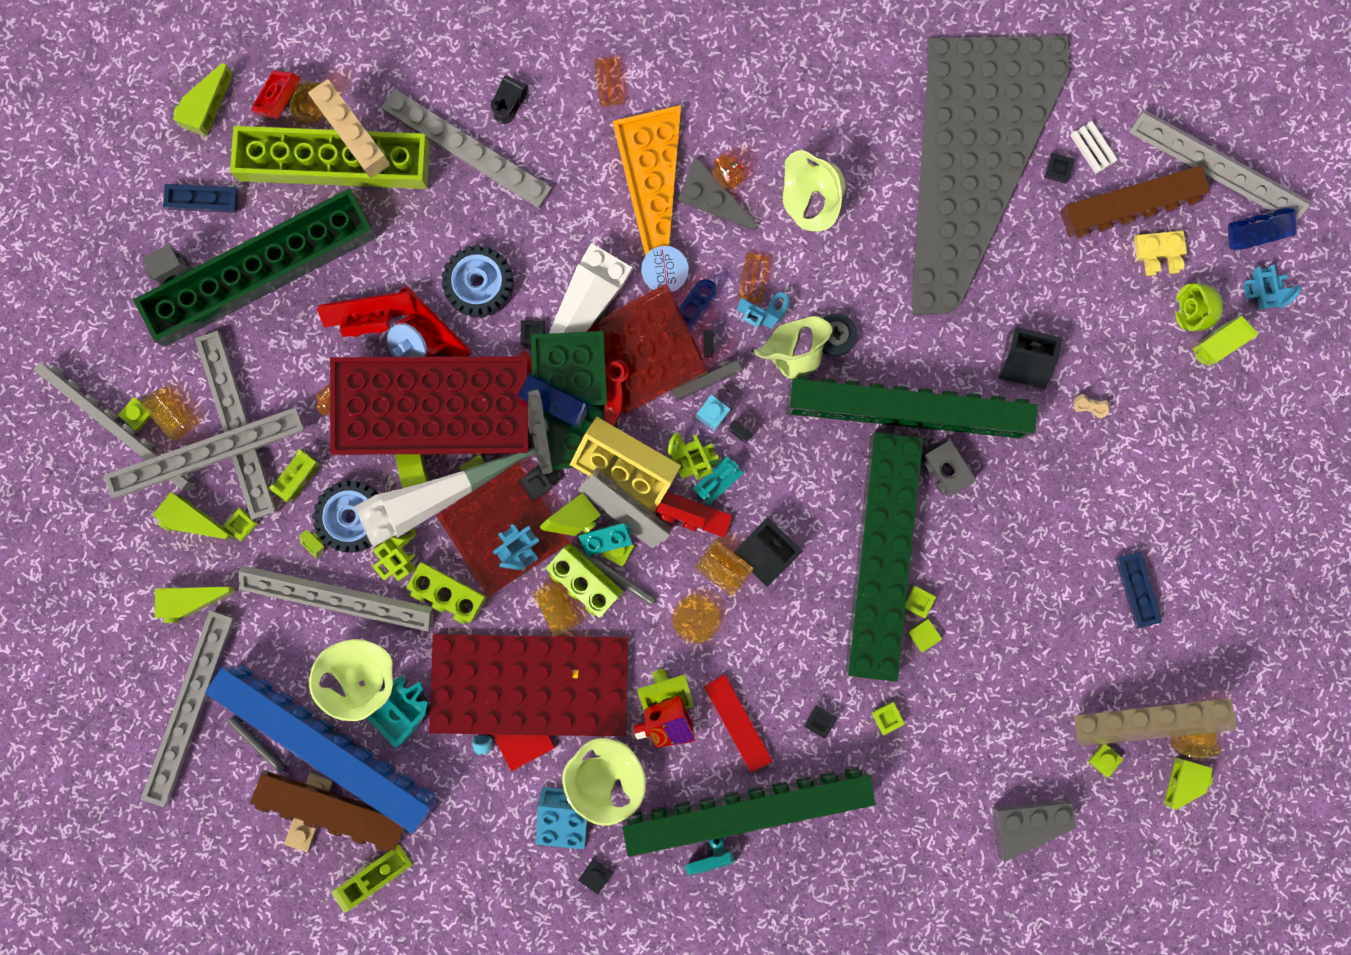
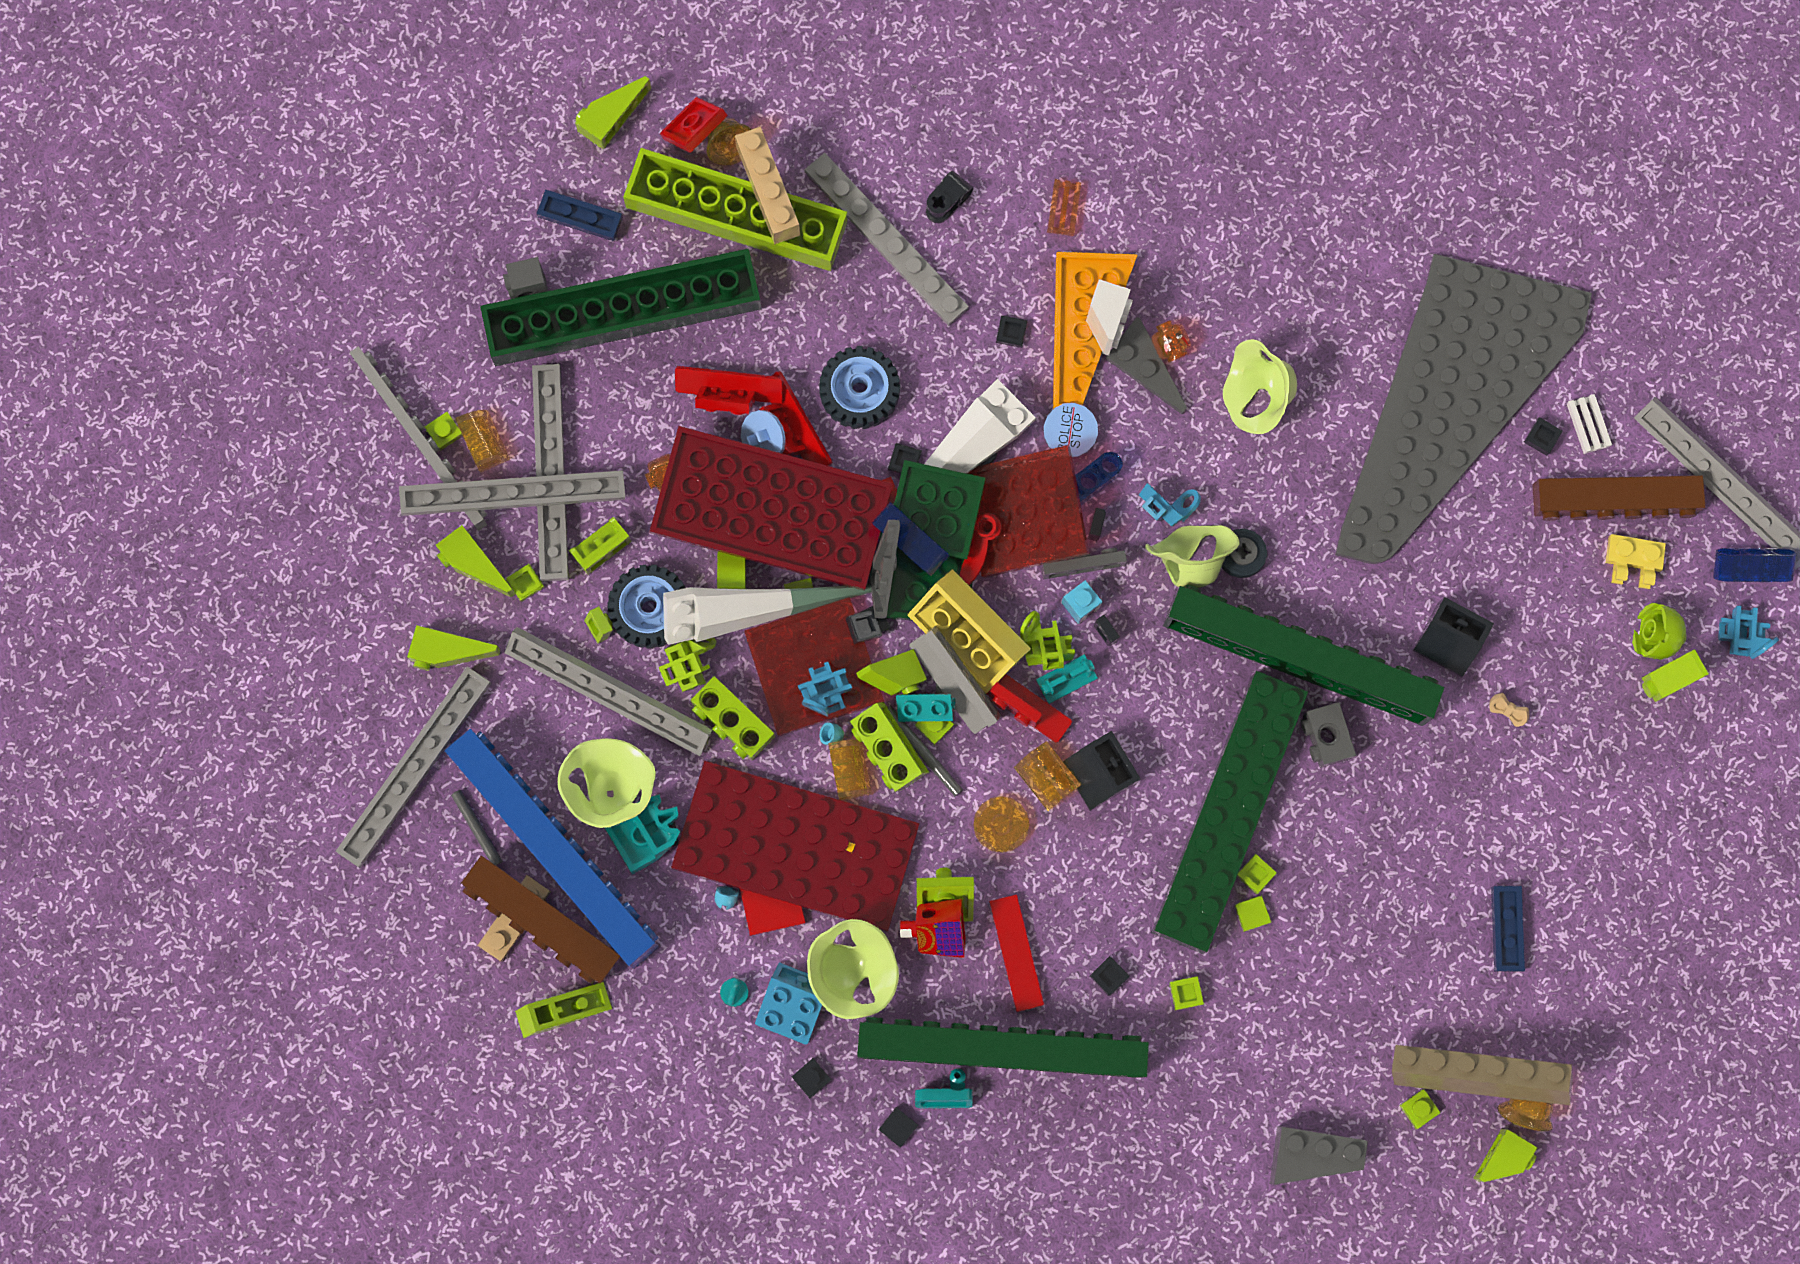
camera: 15 degrees right, 5 degrees down
clear orange tile [738,253,770,304] -> none
none -> teal tile [720,978,749,1007]
none -> medium azure hinge [819,722,844,746]
none -> black tile [878,1107,918,1148]
none -> black tile [996,315,1028,348]
none -> white slope [1086,279,1133,356]

